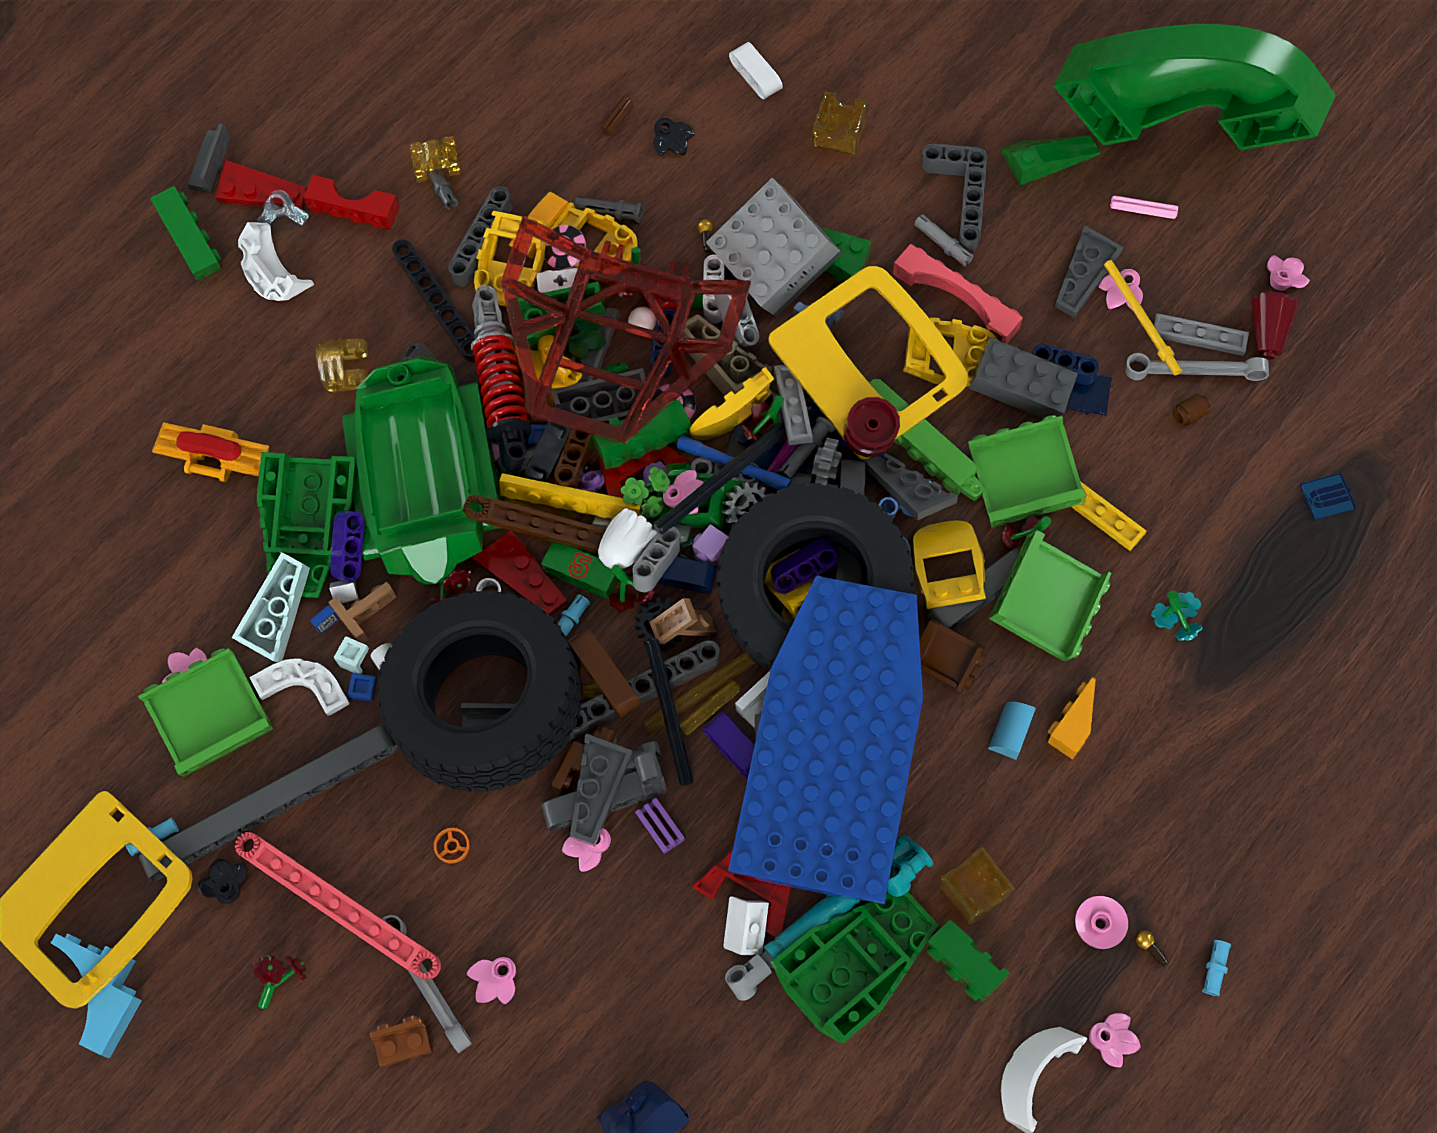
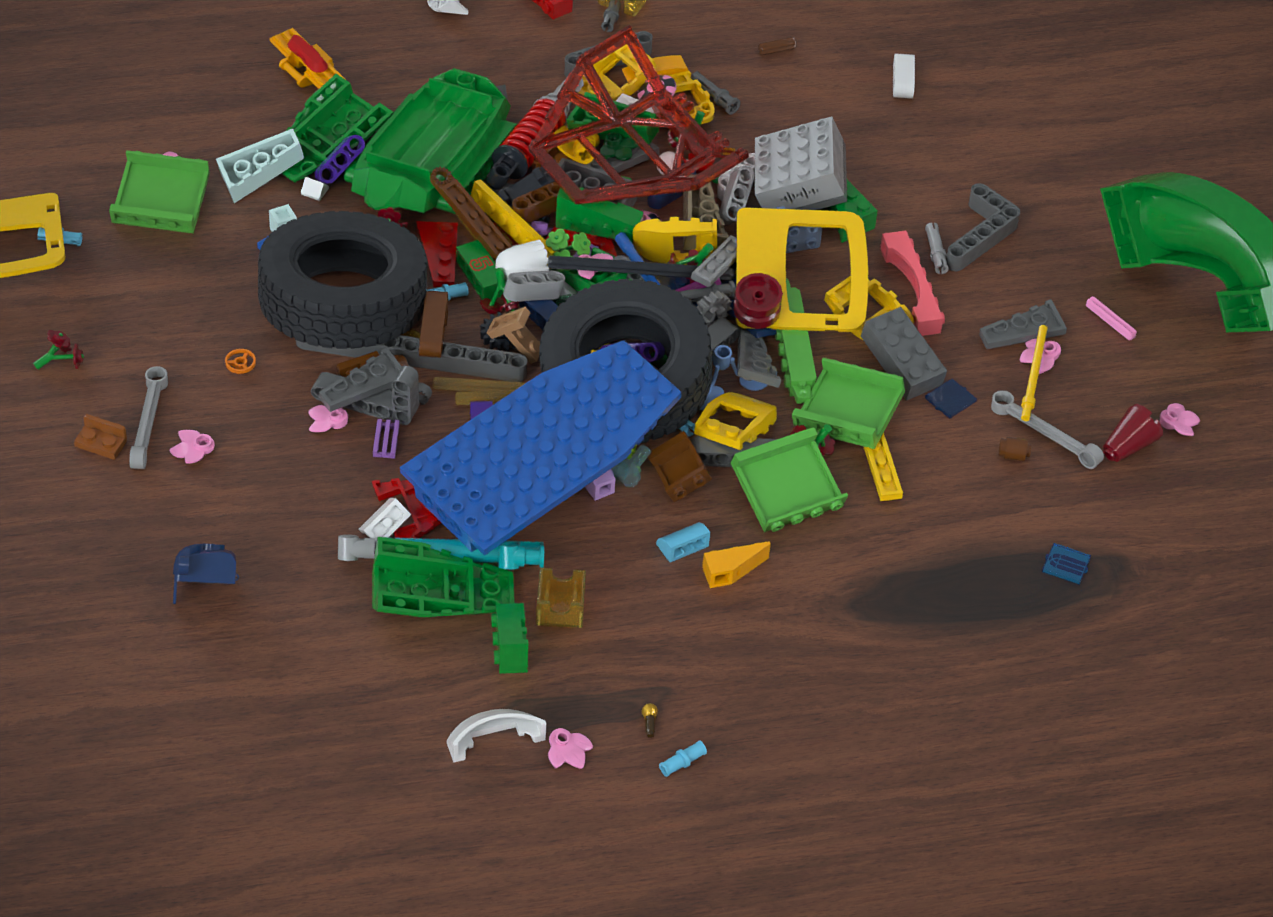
camera: 30 degrees right, 20 degrees down
dark grey beam [139,725,398,881] -> none
black plate [198,859,247,904] -> none
coral plate [235,832,441,980] -> none
white plate [249,659,350,716] -> none
blue tile [310,606,340,635] -> none
clear yellow piece [316,338,369,392] -> none
medium nougat bracket [328,582,397,644] -> none
black beam [392,240,475,361] -> none
black axle [645,639,693,786] -> none
black plate [653,118,695,156] -> none
clear yellow piece [812,91,868,156] -> none
green wedge [1001,135,1101,186] -> none
dark blue beam [1032,344,1099,386] -> none
bright pink dish [1075,896,1128,949] -> none
teal plant [1151,591,1203,641] -> none
light grey tile [1154,313,1249,356] -> none

